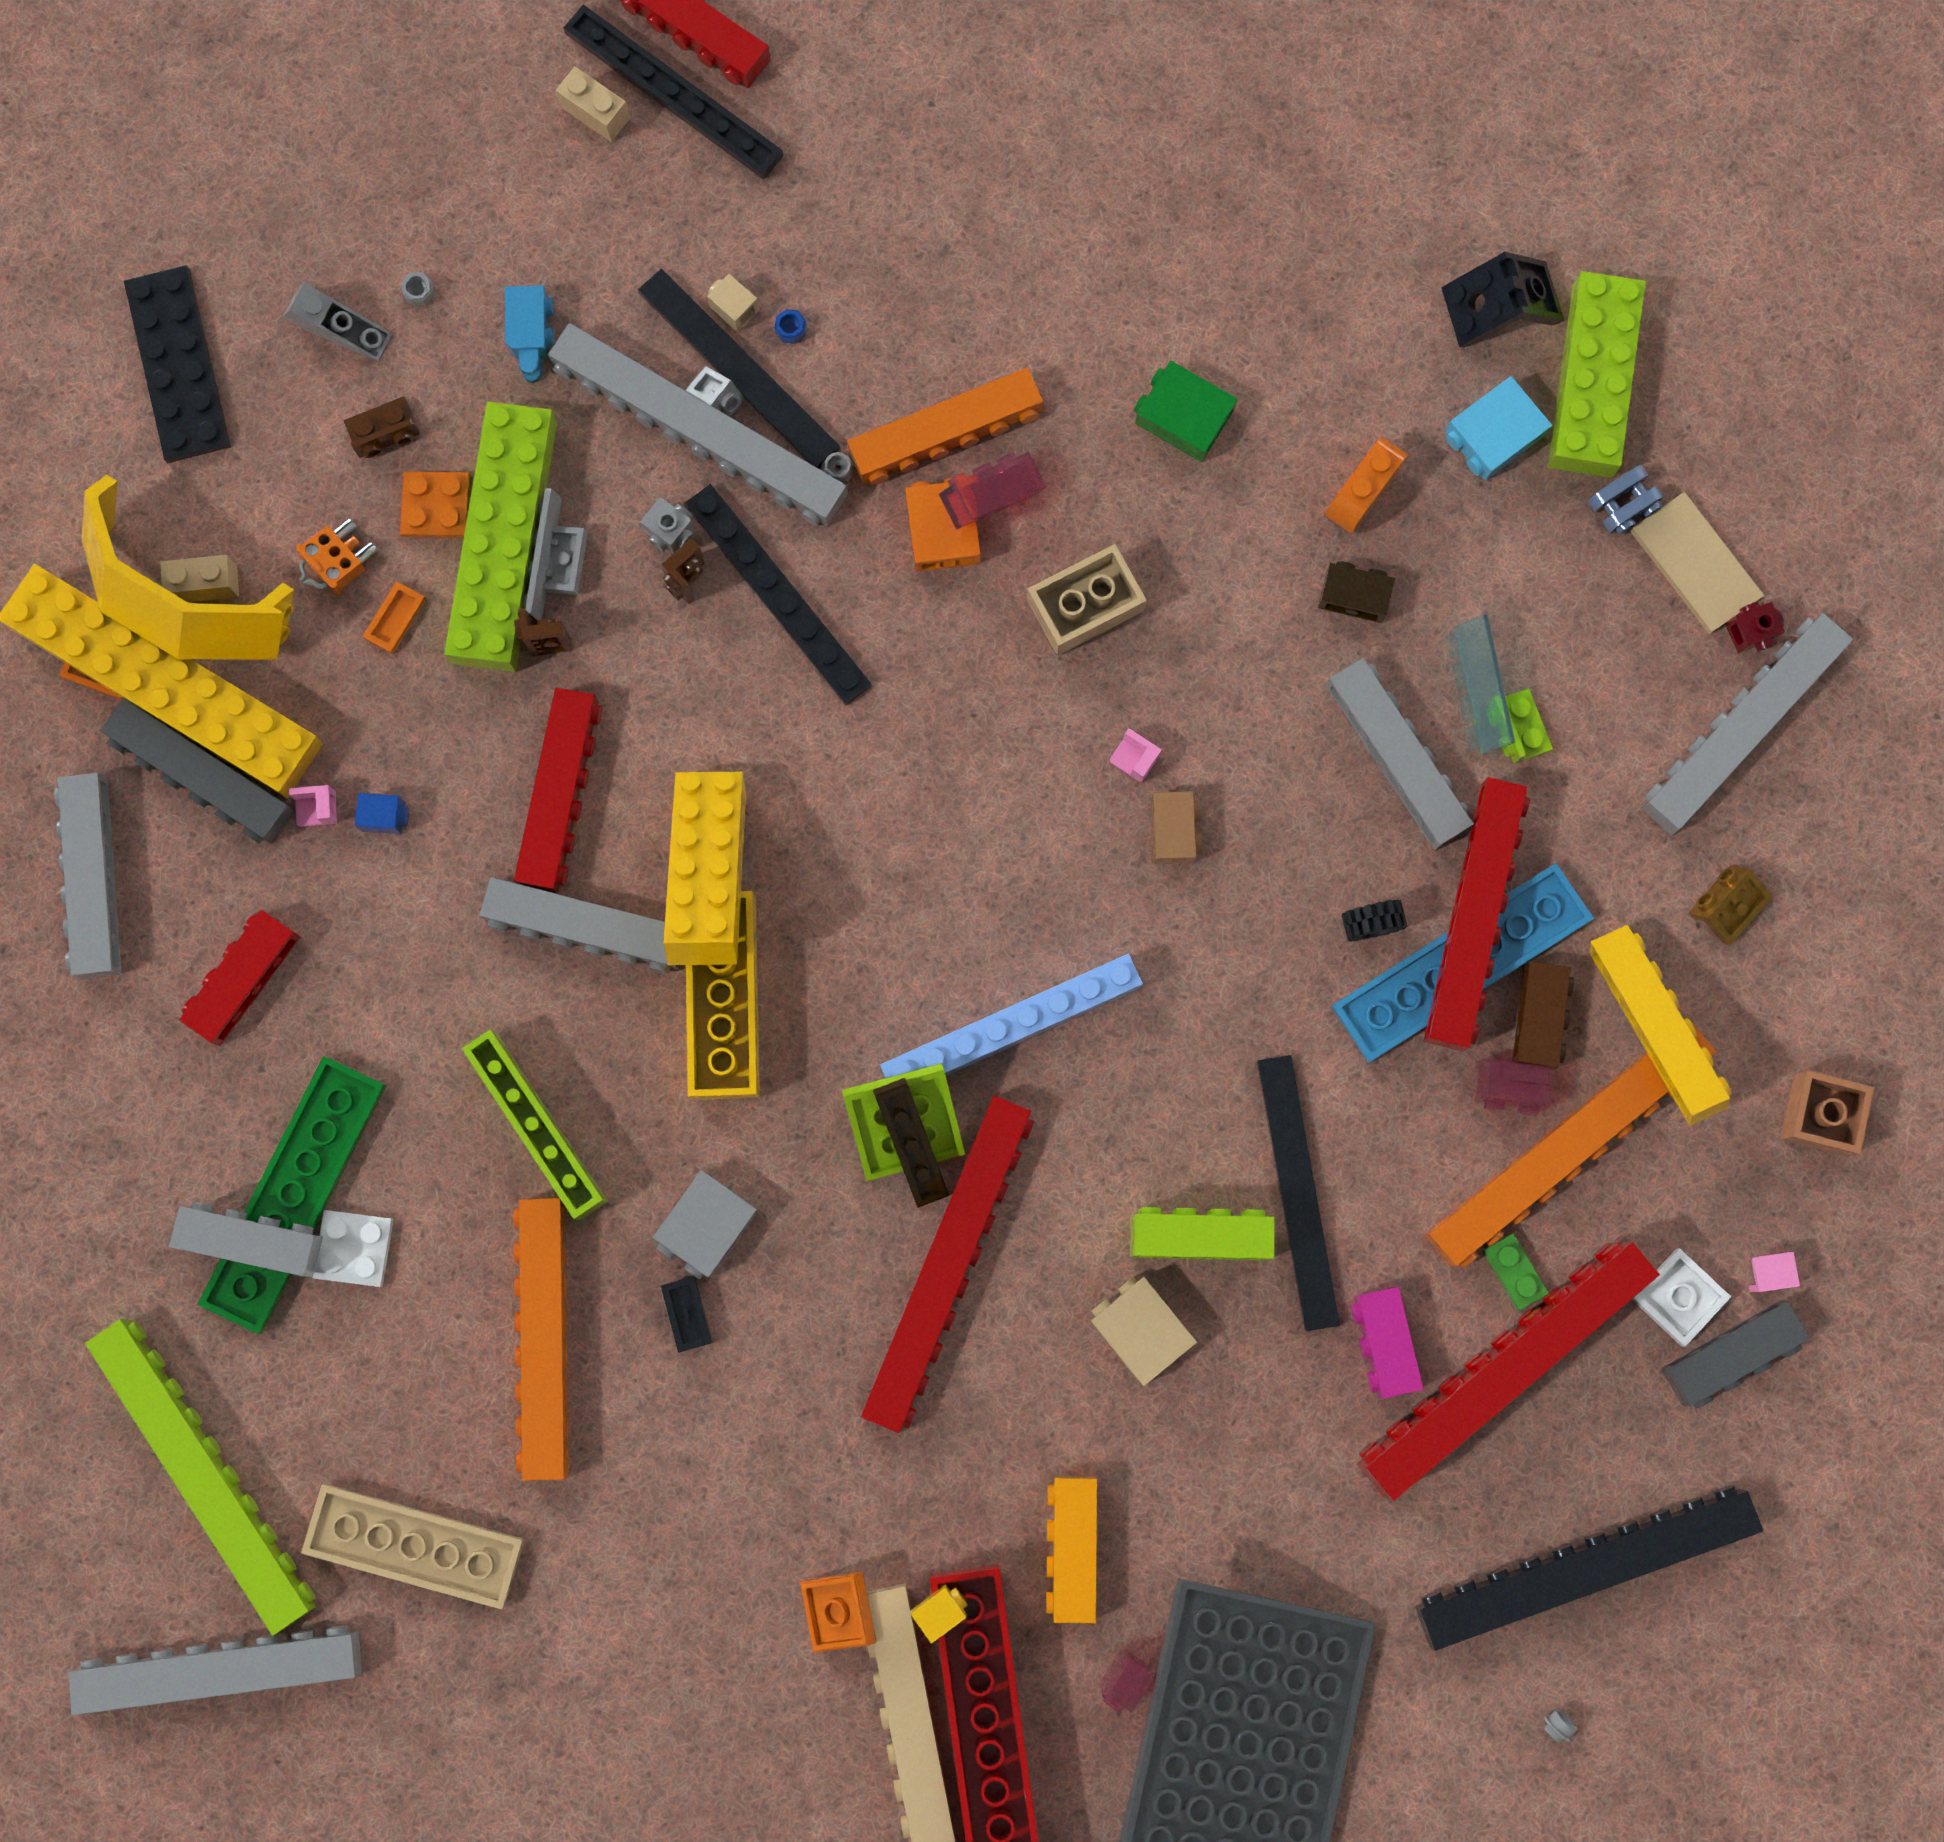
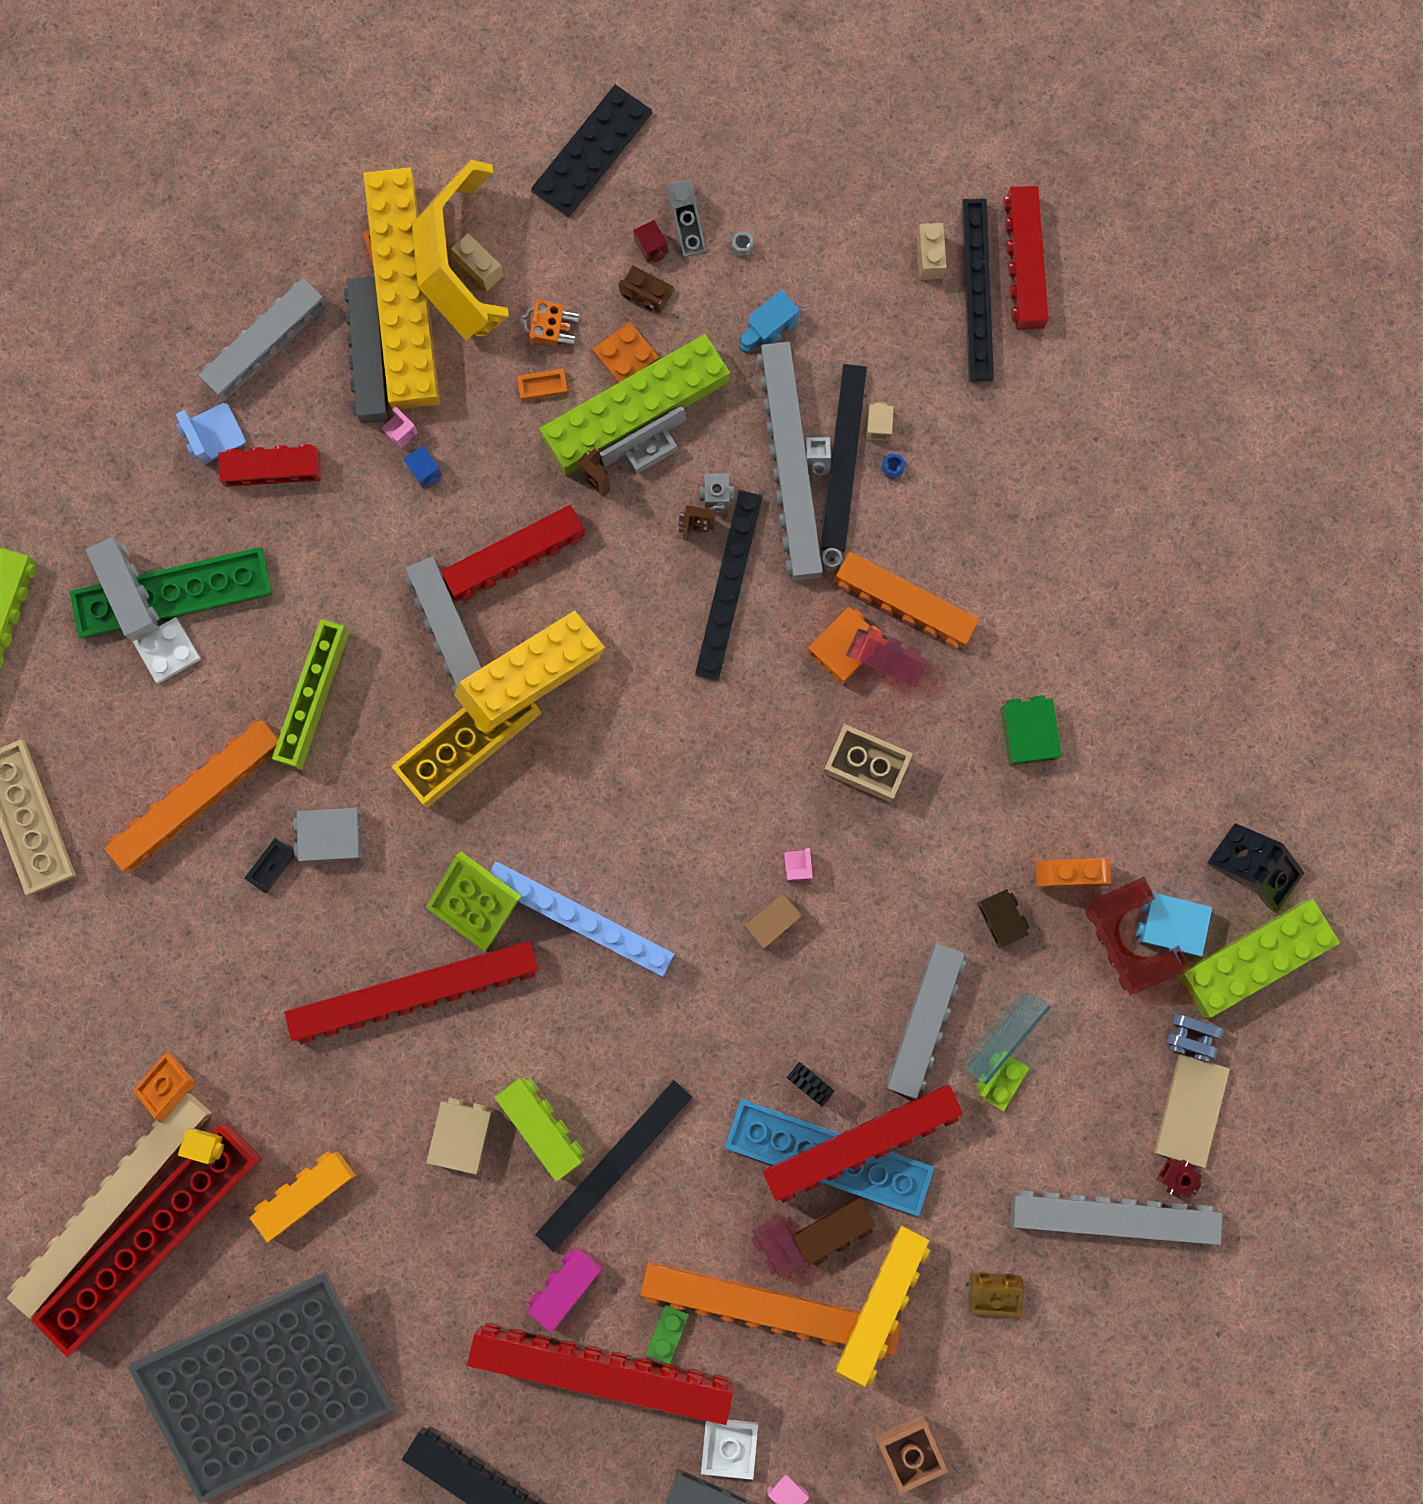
camera: 50 degrees right, 0 degrees up
dark brown tile [873,1078,949,1208] -> none
clear pink brick [1099,1647,1155,1713] -> none
none -> light blue bracket [176,403,246,465]
none -> dark red brick [633,220,668,263]
none -> clear red arch [1085,876,1190,996]

